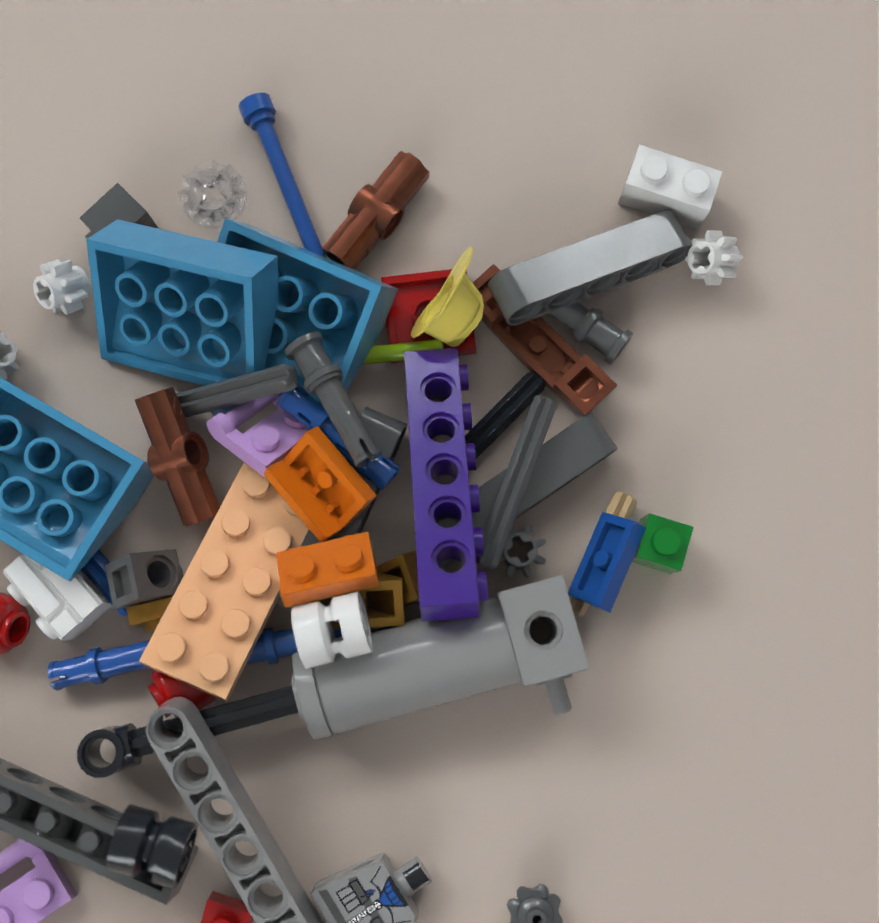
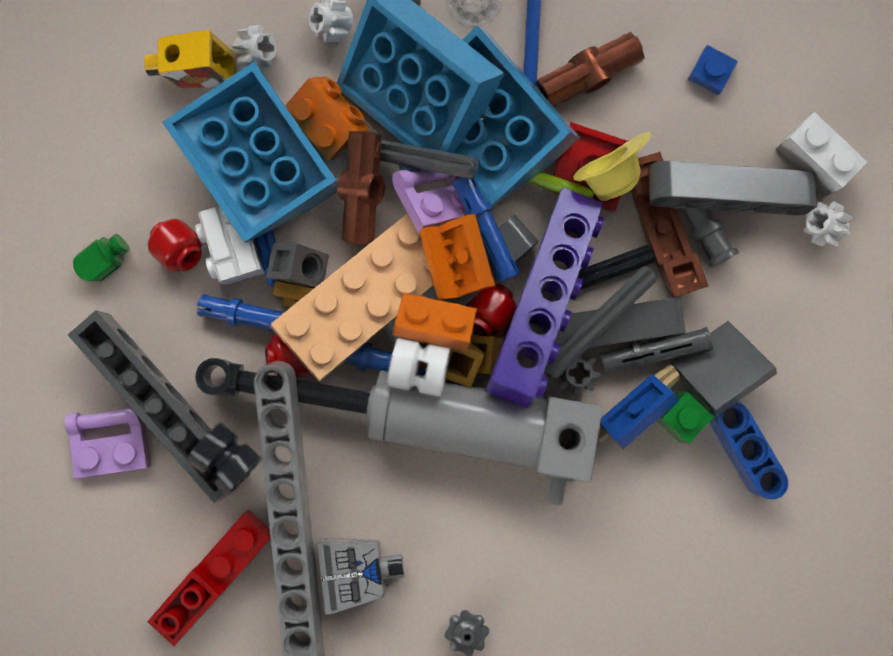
camera: 20 degrees right, 5 degrees up
dark grey pin [284,332,382,468] -> none
none -> orange bracket [285,76,370,161]
none -> red head [466,284,517,337]
none -> dark grey pin [600,327,713,376]
none -> dark grey tile [670,321,777,416]
none -> blue plate [688,45,738,95]
none -> blue beam [709,402,789,499]

